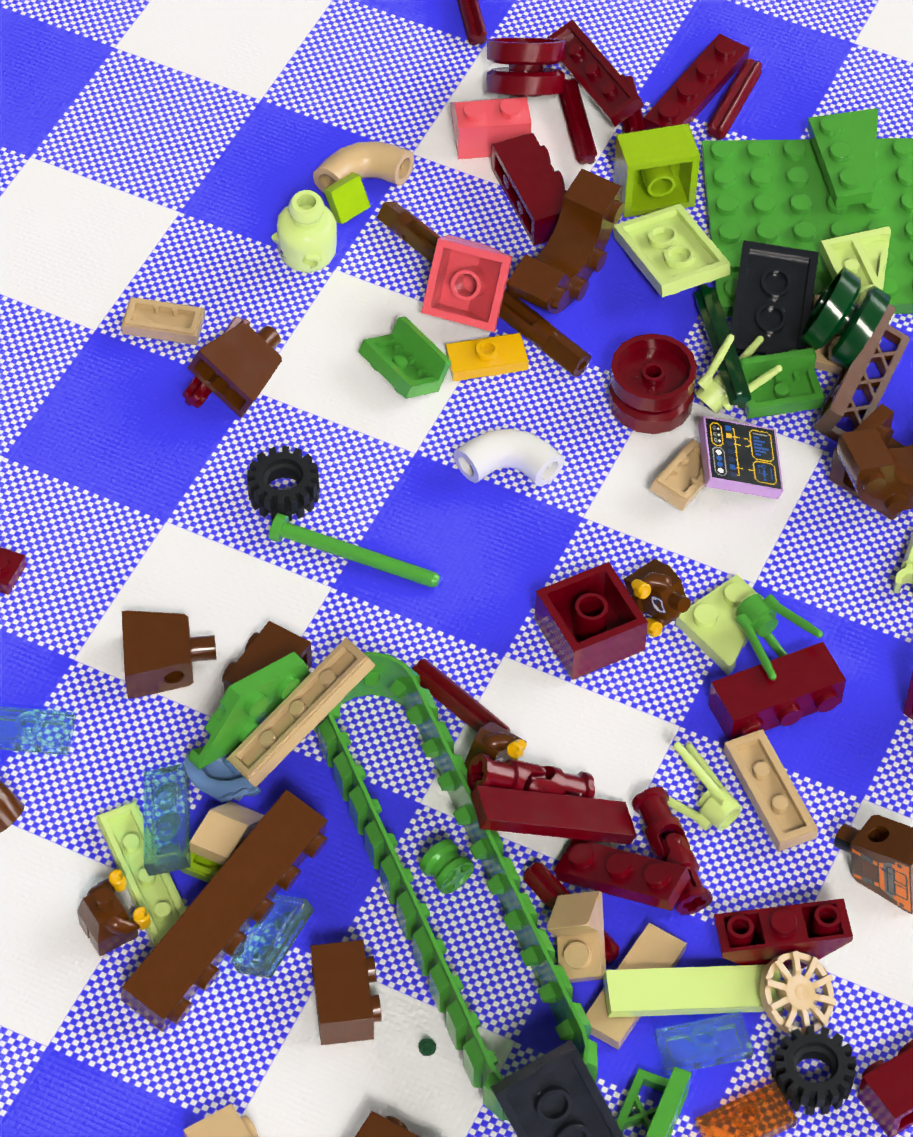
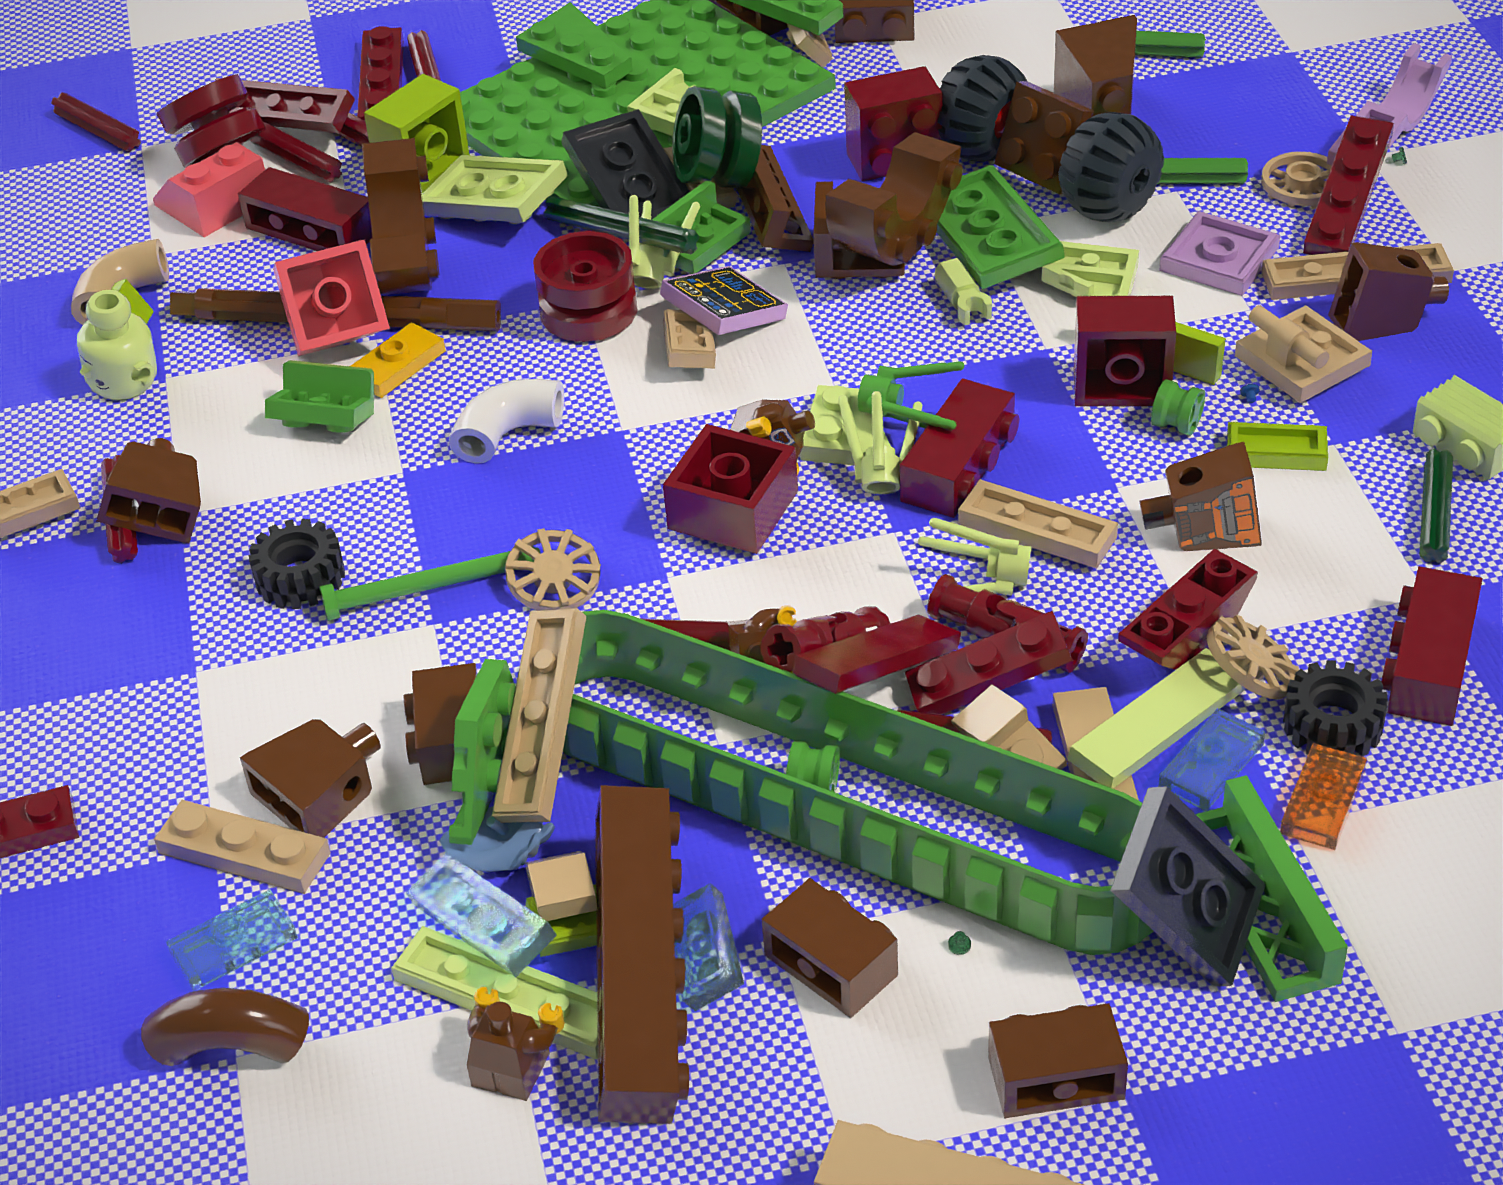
camera: 35 degrees left, 10 degrees down
none -> tan plate [154,799,331,894]
none -> tan wheel [505,528,601,611]
none -> yellowish green plant [838,391,923,494]

